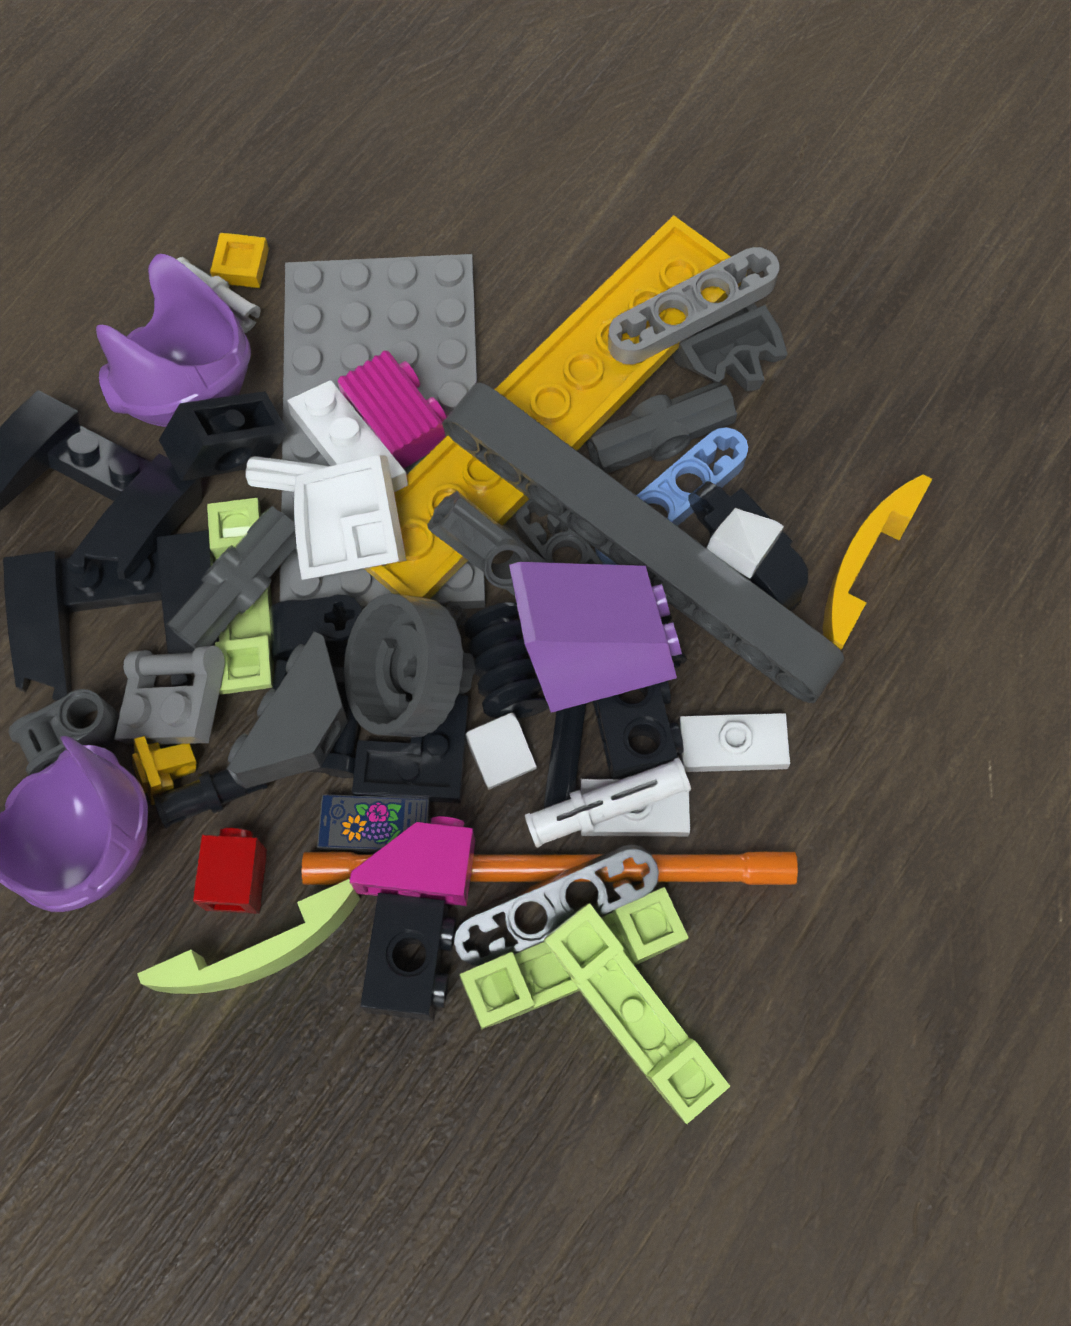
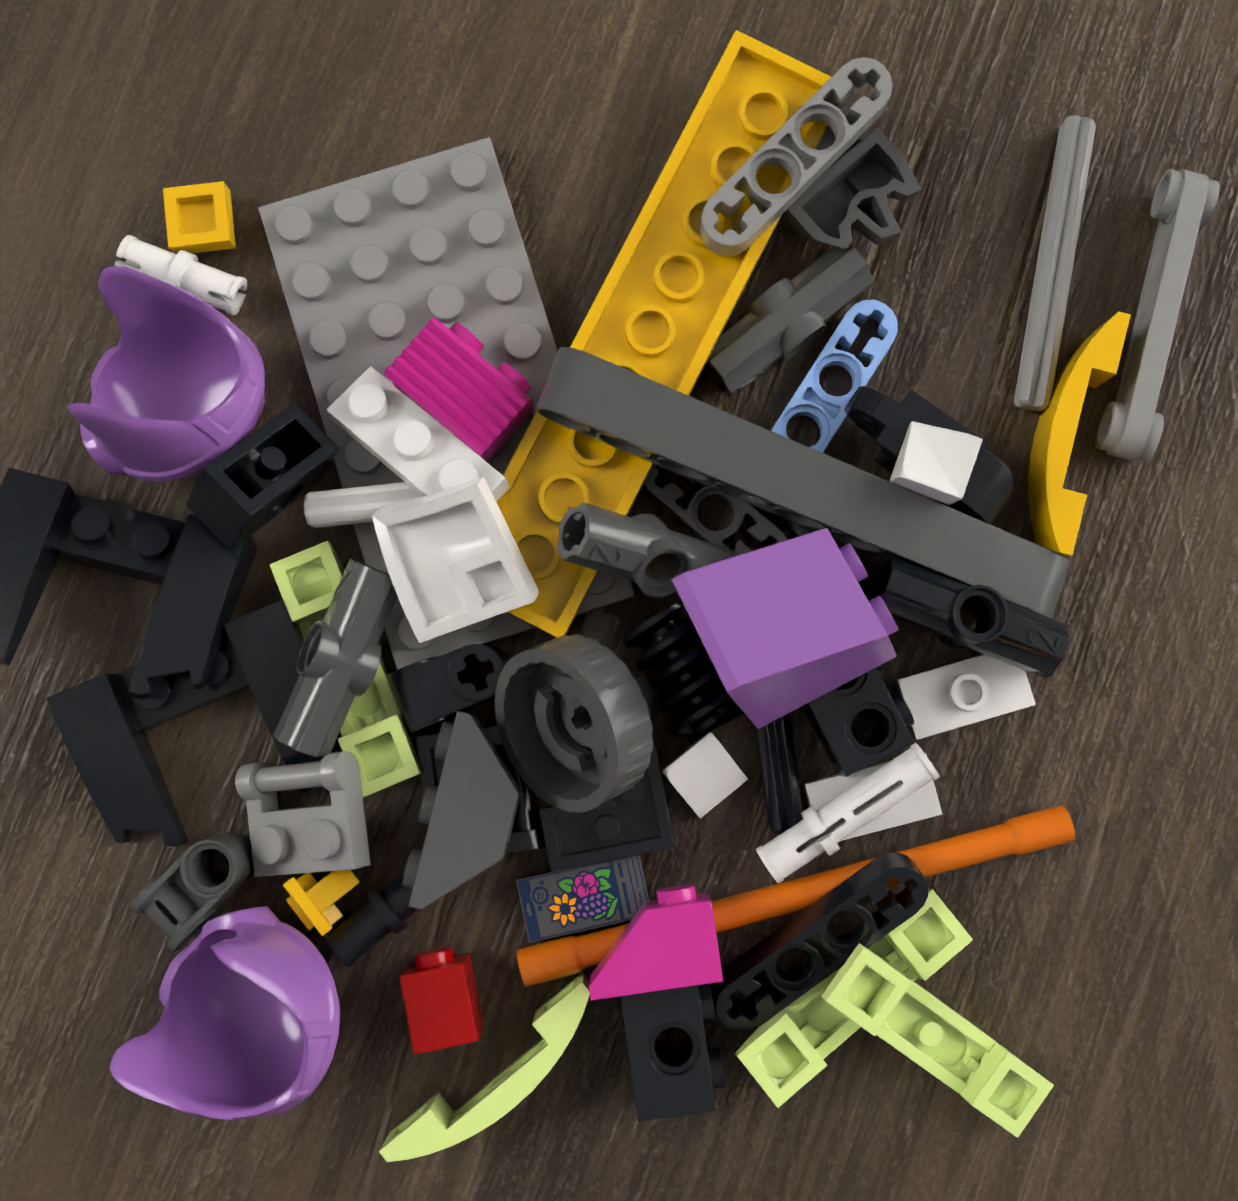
camera: 15 degrees left, 15 degrees up
none -> black piece [870,556,1071,678]
none -> light grey axle [1014,115,1096,411]
none -> light grey piece [1095,169,1220,461]

